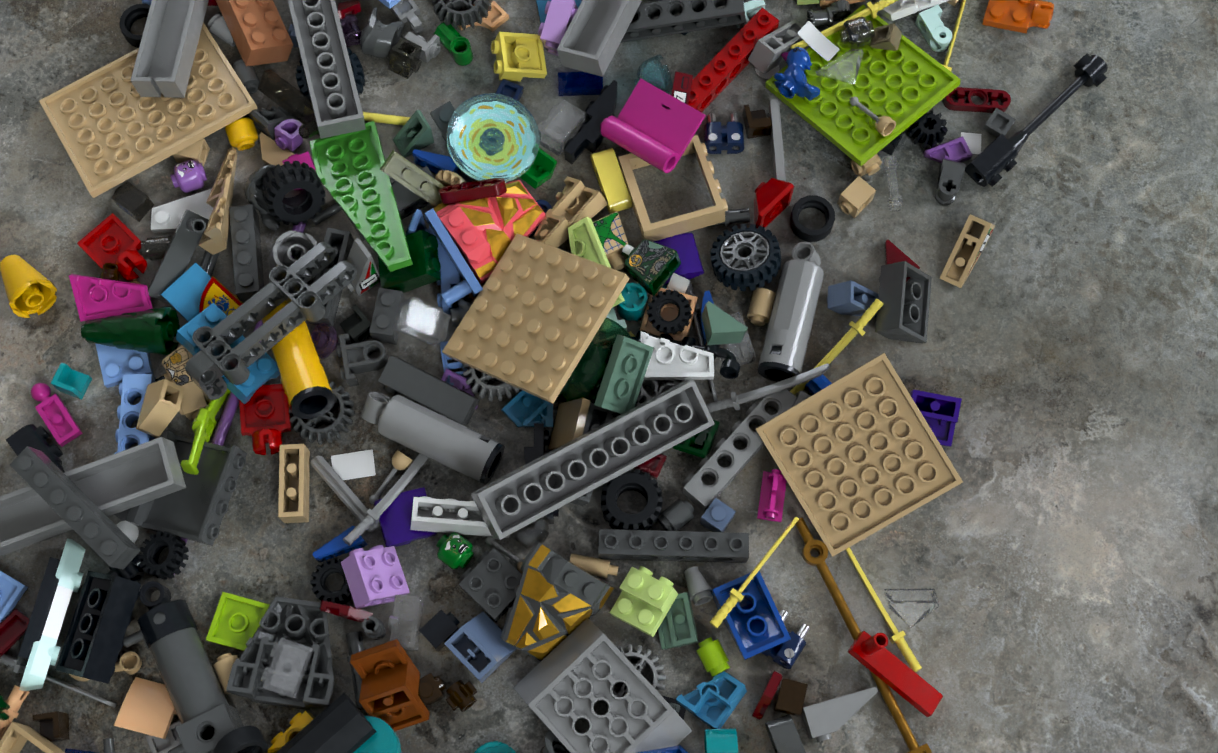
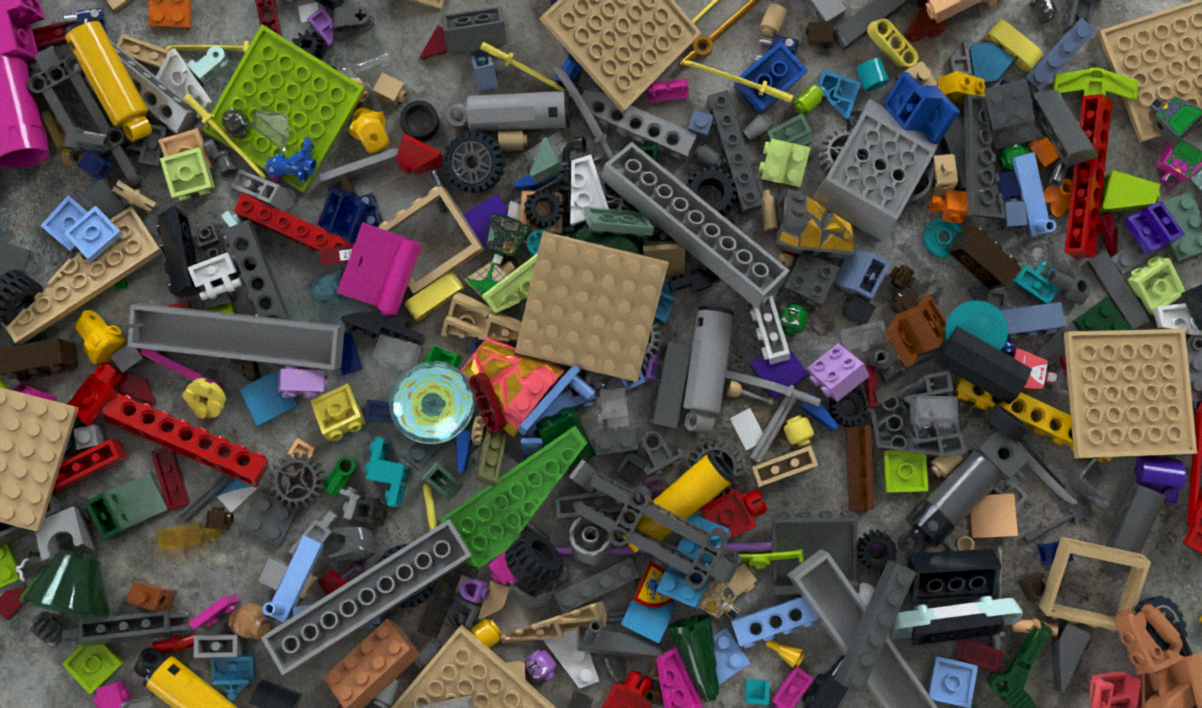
camera: 110 degrees left, 10 degrees up
tan slope [136,379,185,438] -> none
dark red tile [752,671,782,720] -> none
white sticker [798,21,840,61] -> none
tan hinge [850,97,896,137] -> none
dark tan slope [870,23,902,51] -> none
none -> clear blue brick [317,187,369,243]
none -> yellow head [348,107,390,154]
none -> teal bracket [364,437,410,507]
none -> tan brick [760,4,787,37]
none -> yellow cone [765,640,805,668]
none -> light yellow head [784,415,814,447]
none -> reddish brown fence [845,425,874,510]

